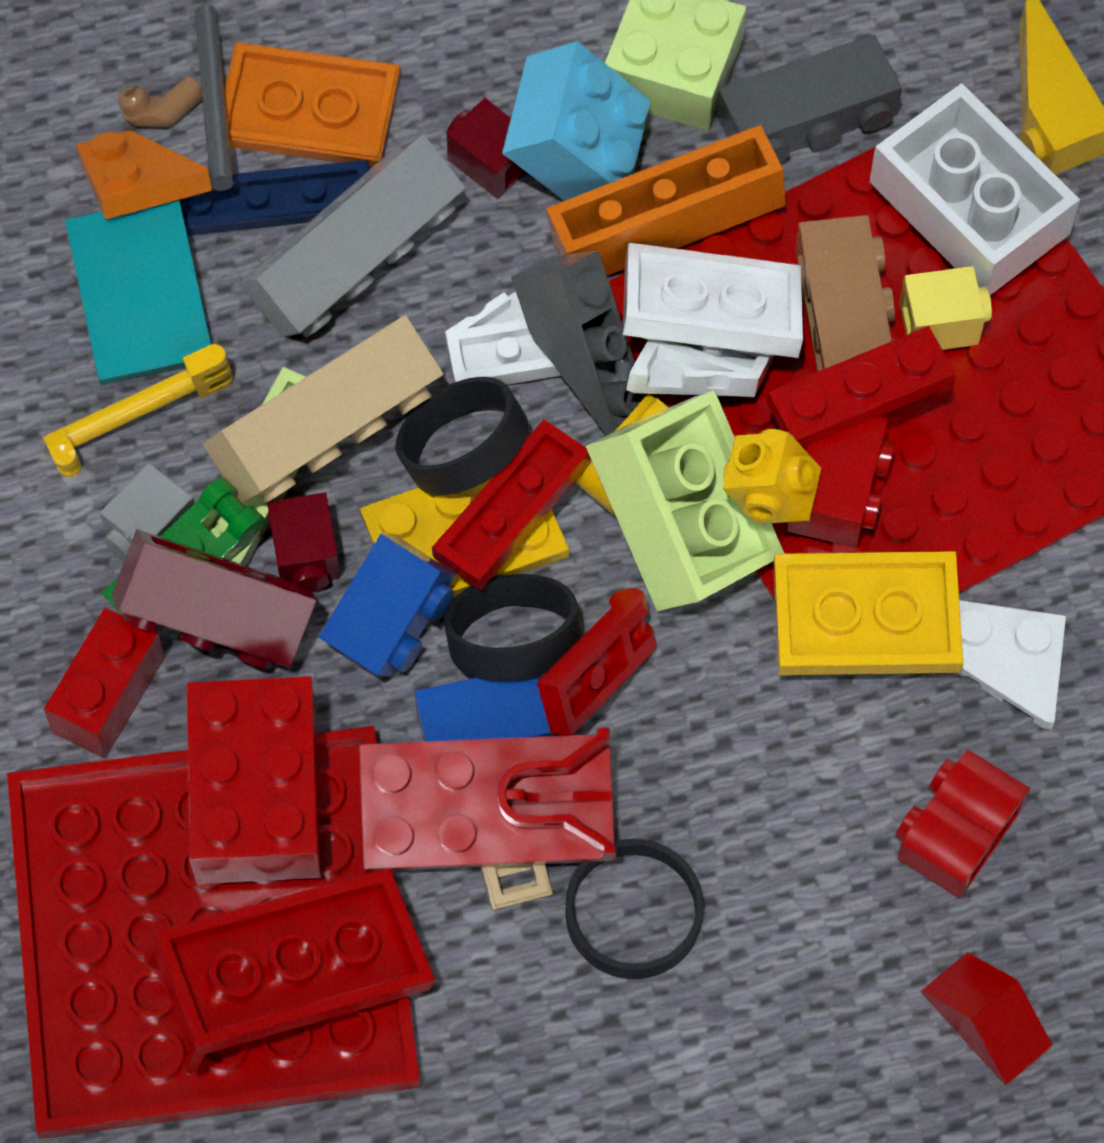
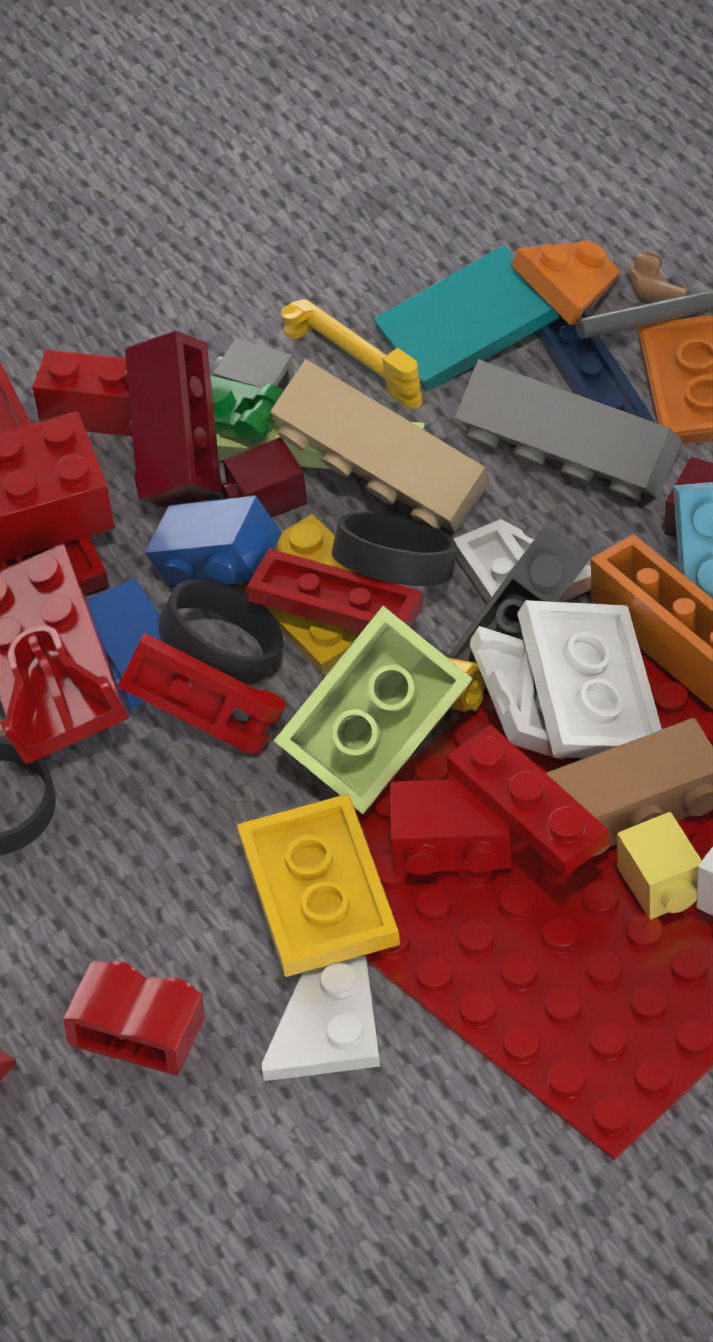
camera: 80 degrees right, 15 degrees down
yellow brick [722,429,821,524] -> none

